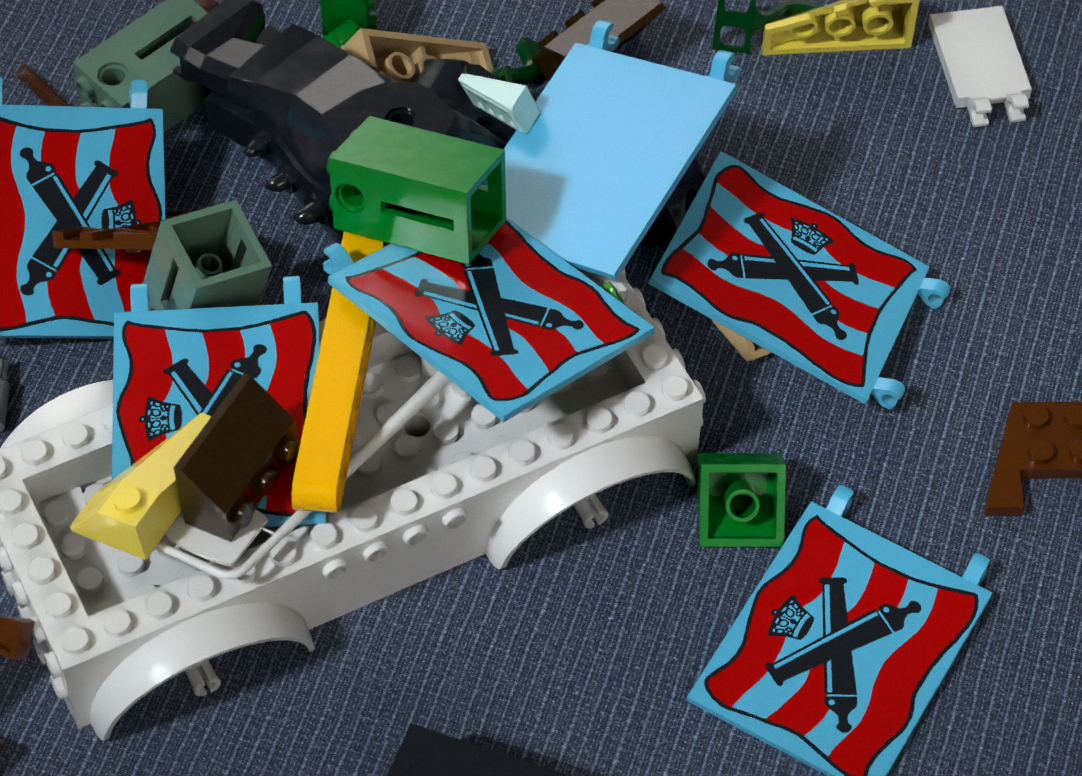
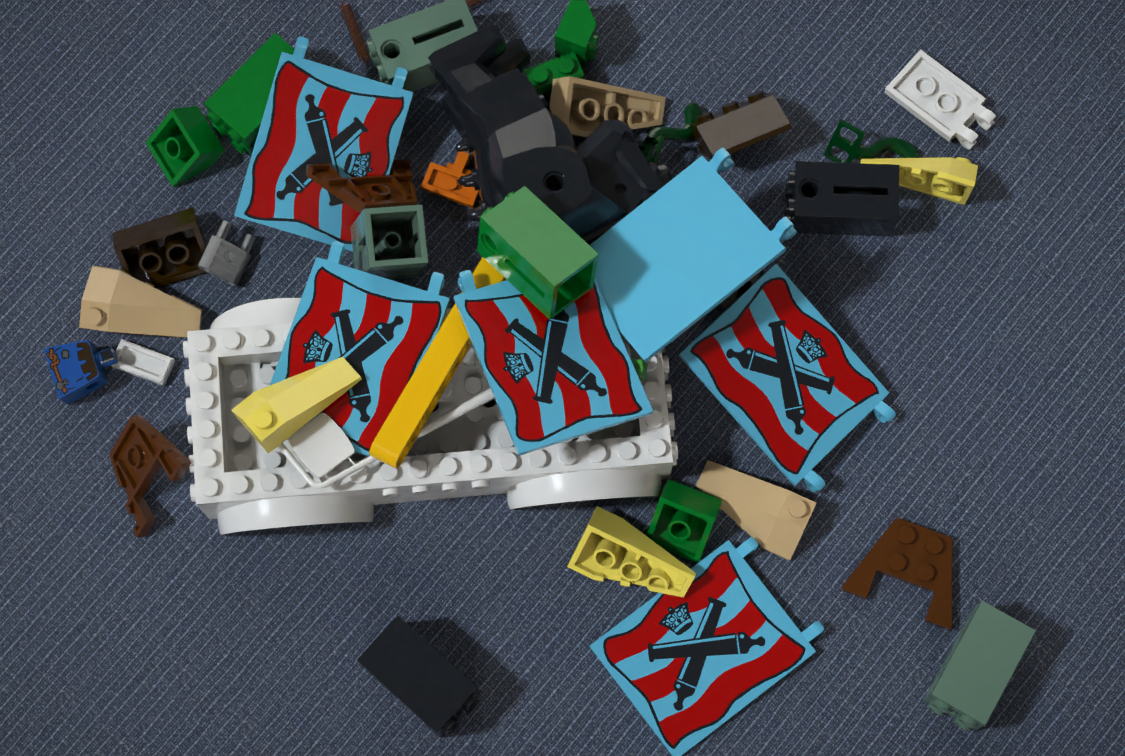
camera: 25 degrees right, 20 degrees up
dark brown slope [173,373,300,542] -> none
light aqua slope [458,74,541,133] -> none
white tile [928,6,1032,127] -> none
none -> orange hinge [421,152,479,209]
none -> light yellow wedge [567,506,696,598]
none -> tan wedge [696,460,816,561]
none -> black brick [785,161,899,237]

